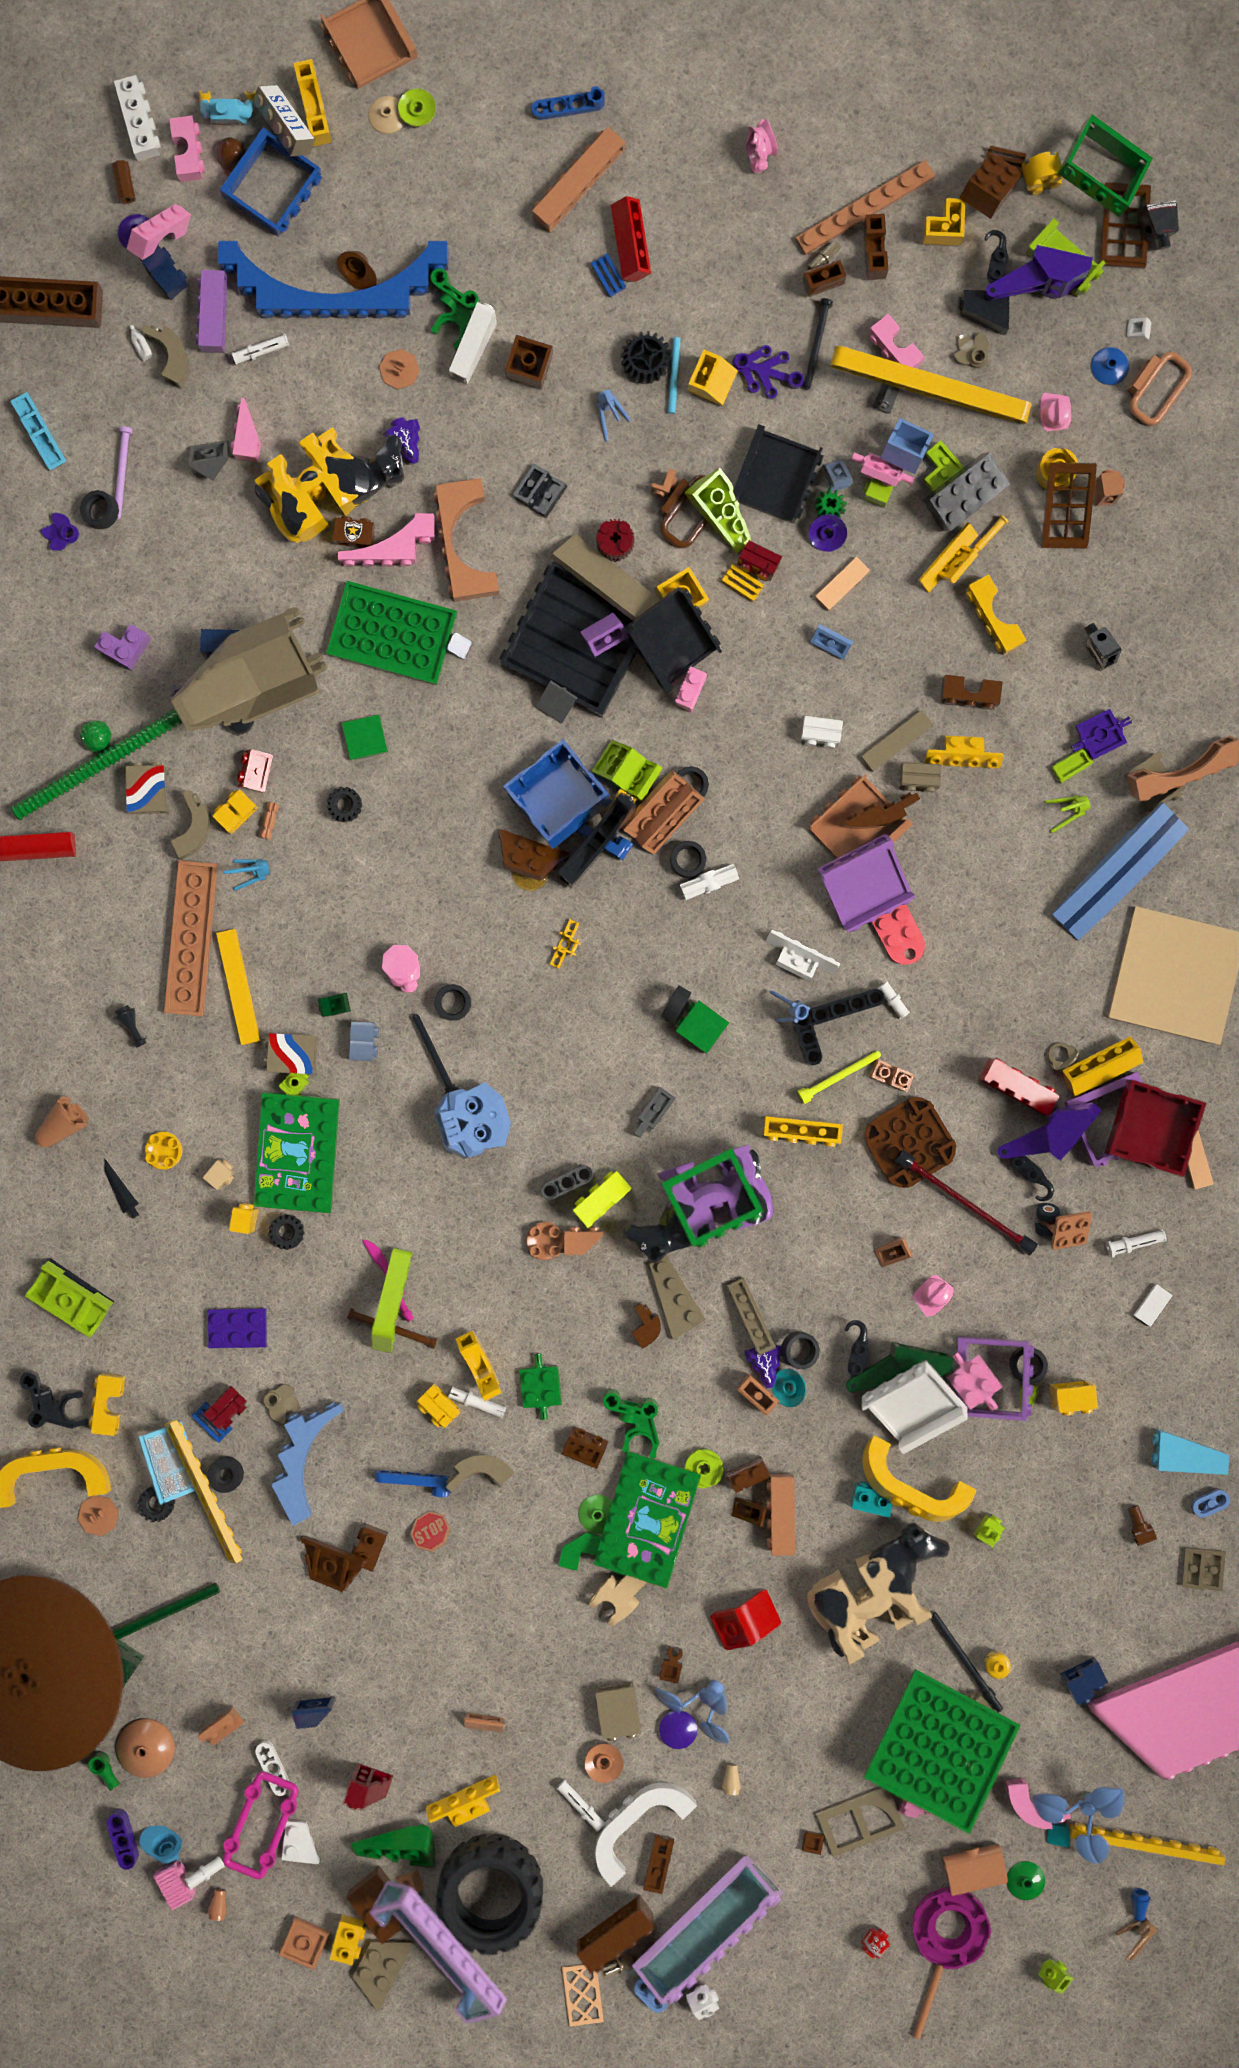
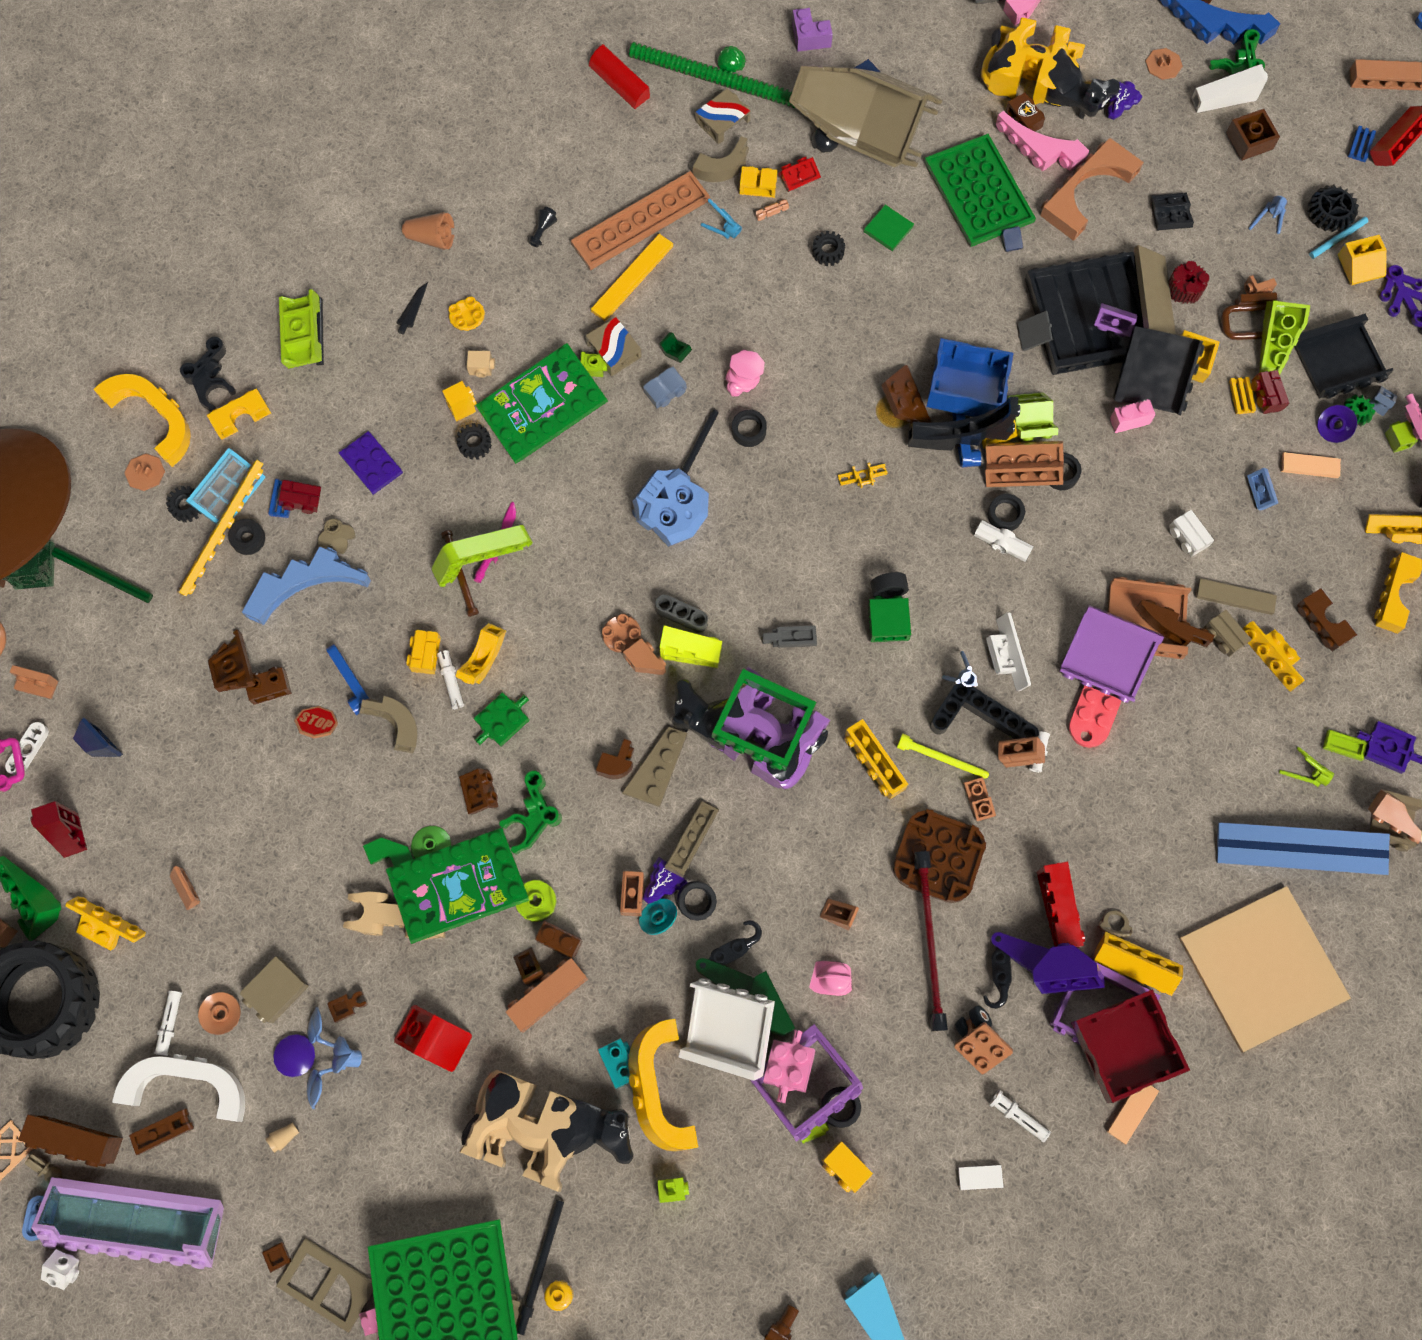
camera: 55 degrees right, 15 degrees down
none -> nougat brick [998,736,1045,768]

